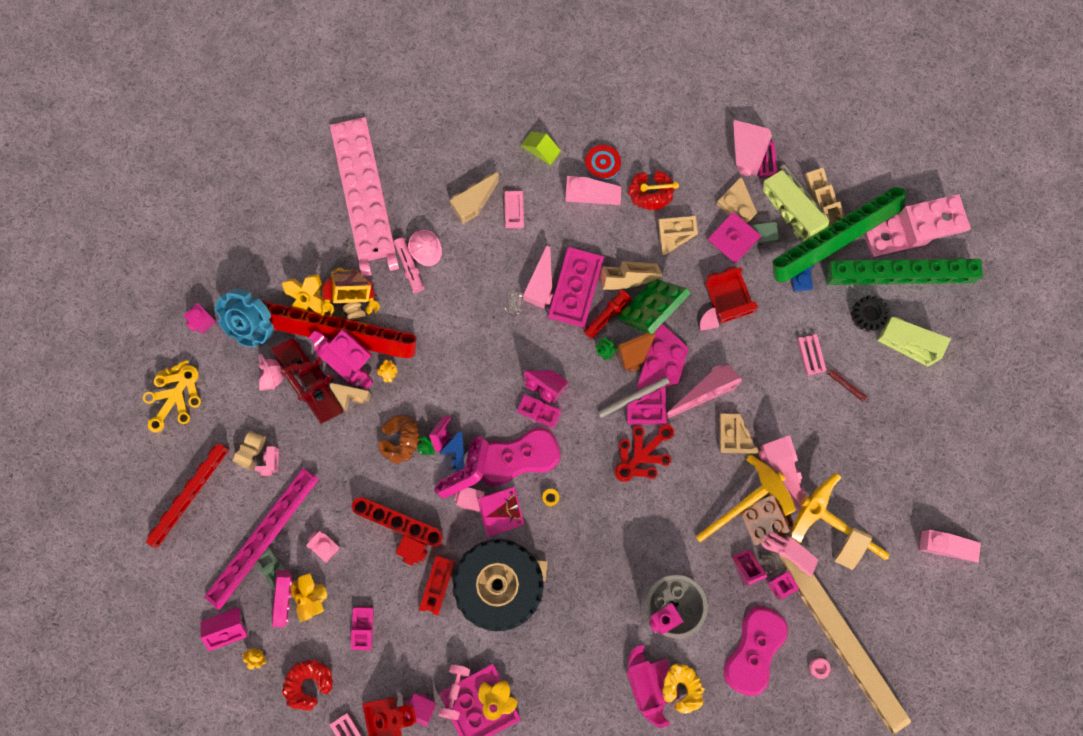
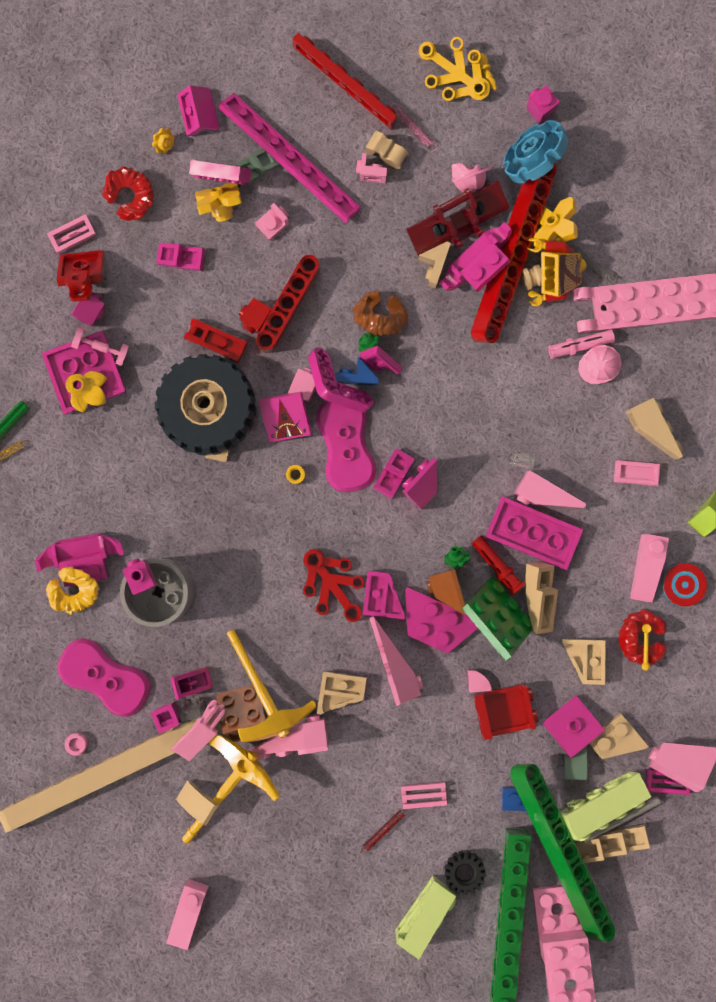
camera: 100 degrees right, 10 degrees up
yellow plant [377,360,397,382] -> none
light grey bar [598,377,670,418] -> none
none -> bright pink piece [390,103,436,152]

